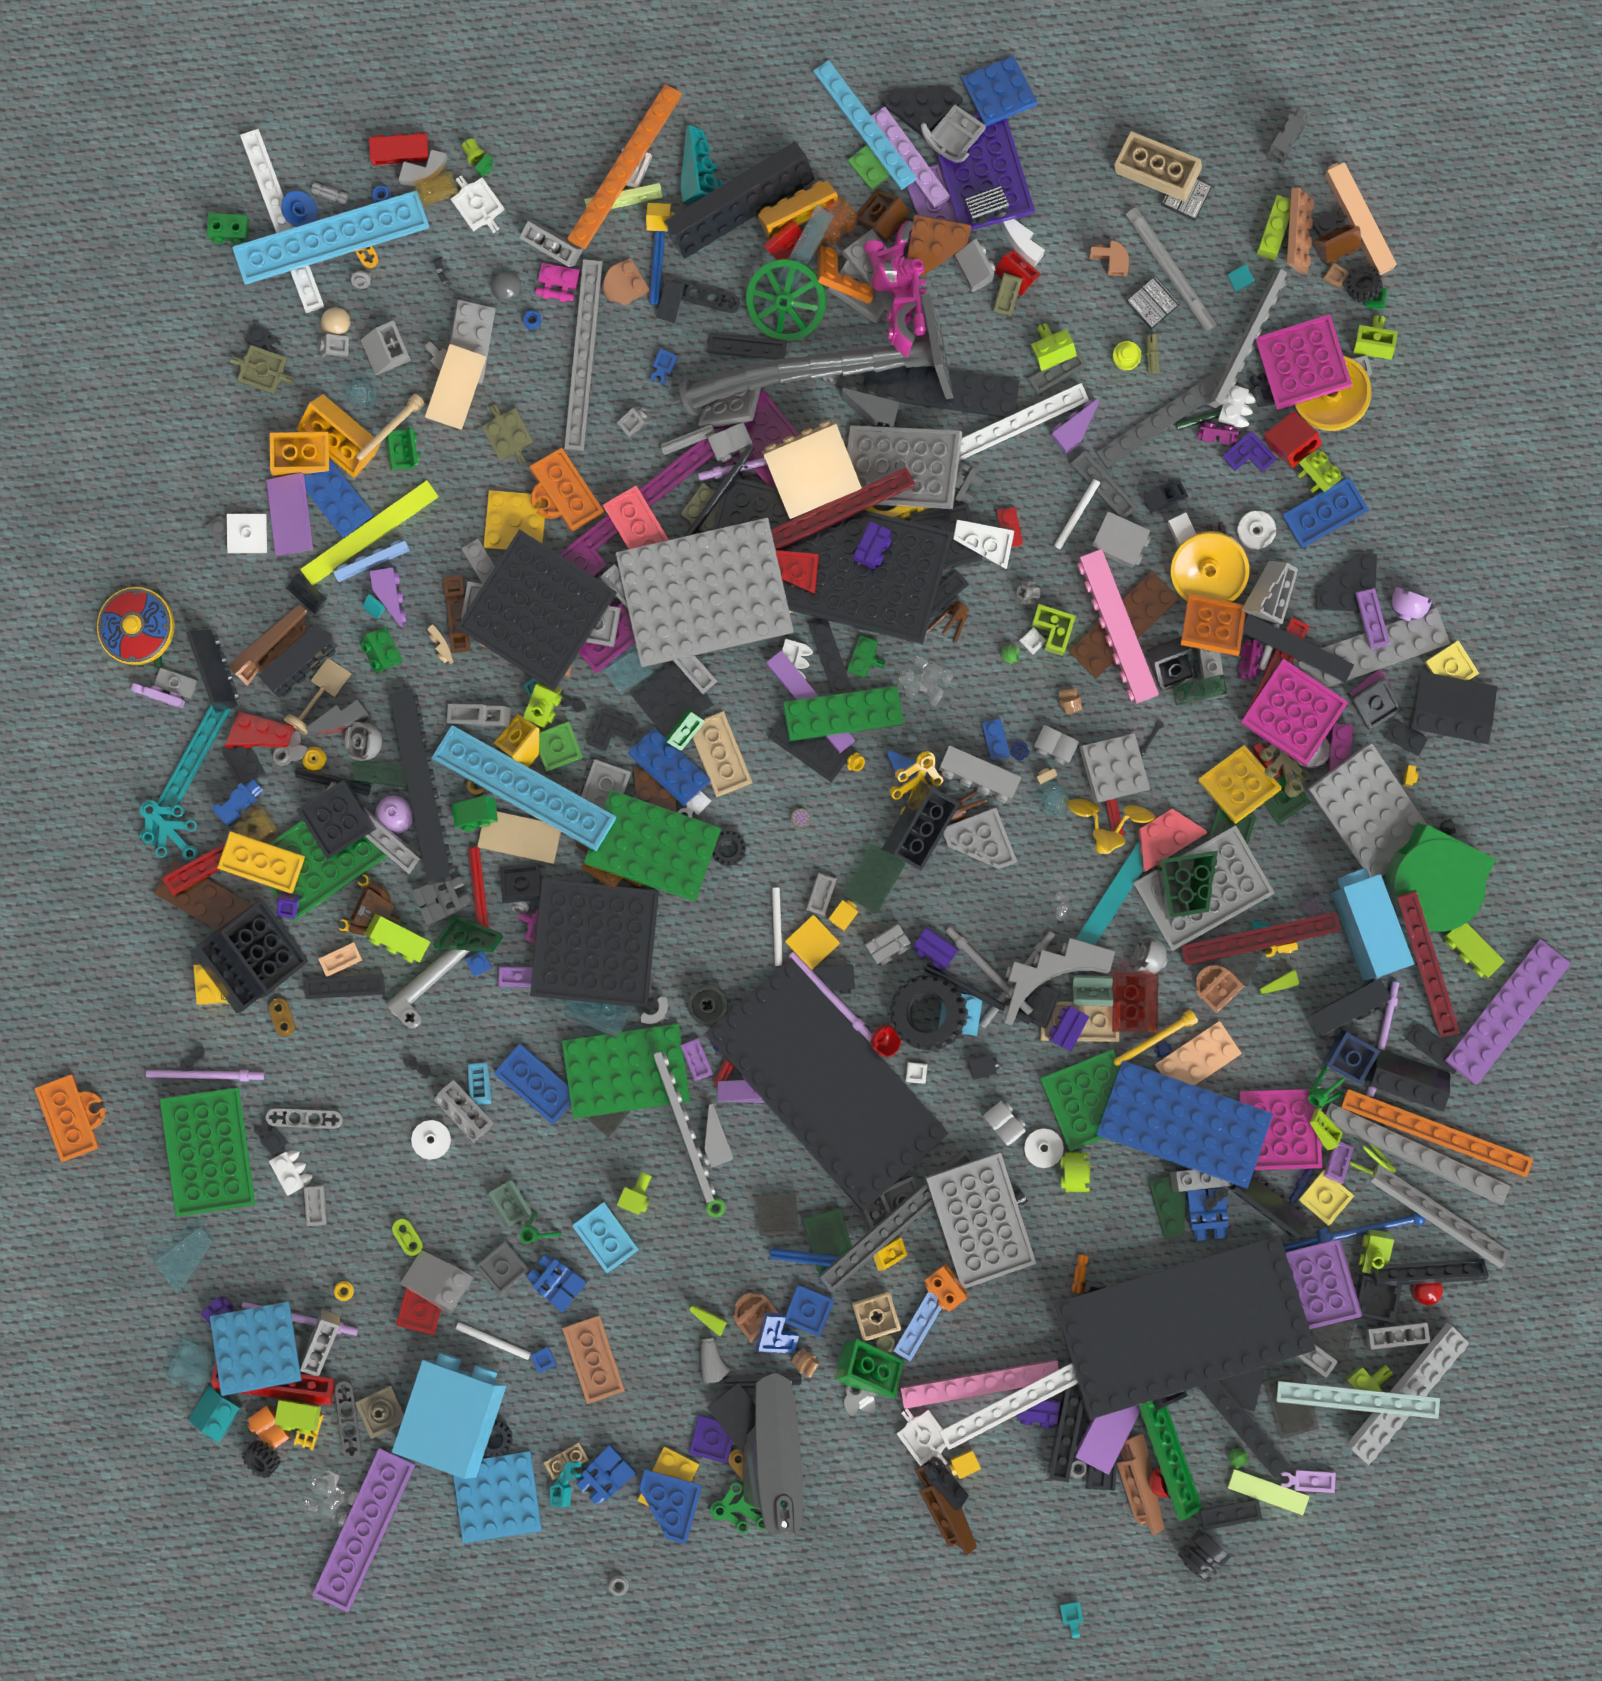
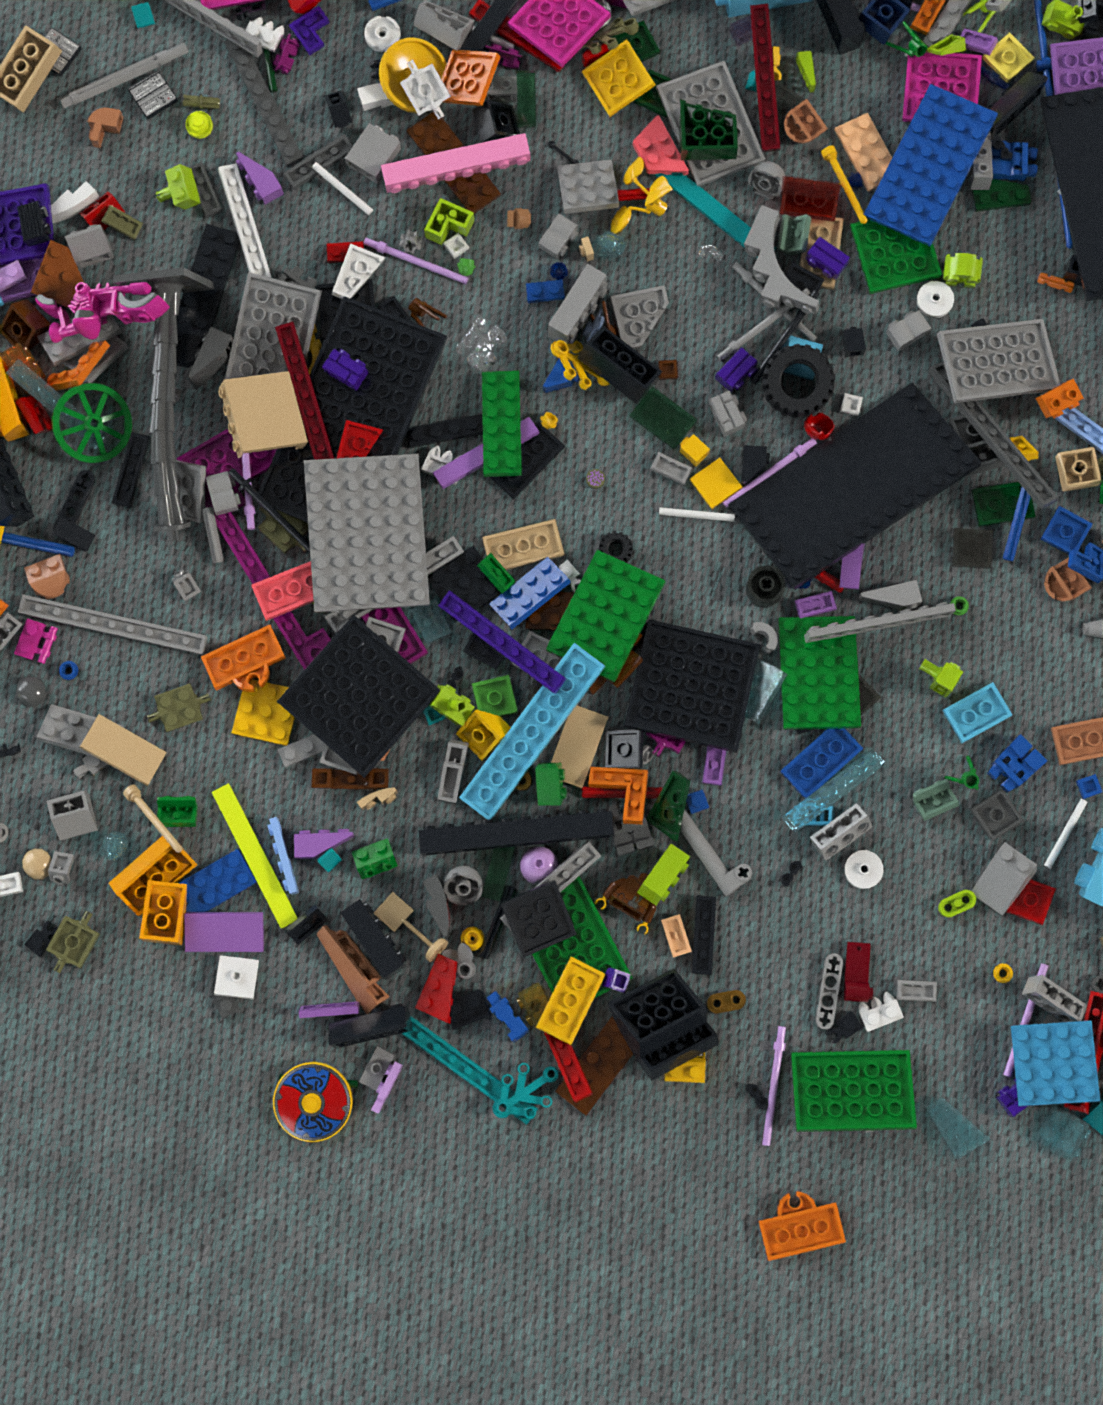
camera: 80 degrees left, 5 degrees down
blue plate [650,349,679,386] -> none
lime slope [689,1305,727,1337] -> none
green plate [847,635,886,679] -> none
none -> medium lavender tile [299,1001,360,1018]
none -> lavender bar [363,238,469,285]
none -> white plate [400,59,451,119]
none -> dark purple tile [438,590,567,694]
none -> sand blue plate [582,309,605,342]
none -> orange plate [588,767,648,825]
none -> reddish brown tile [658,360,678,380]
none -> clear light blue plate [782,749,885,832]
none -> dark red door [844,941,873,1003]

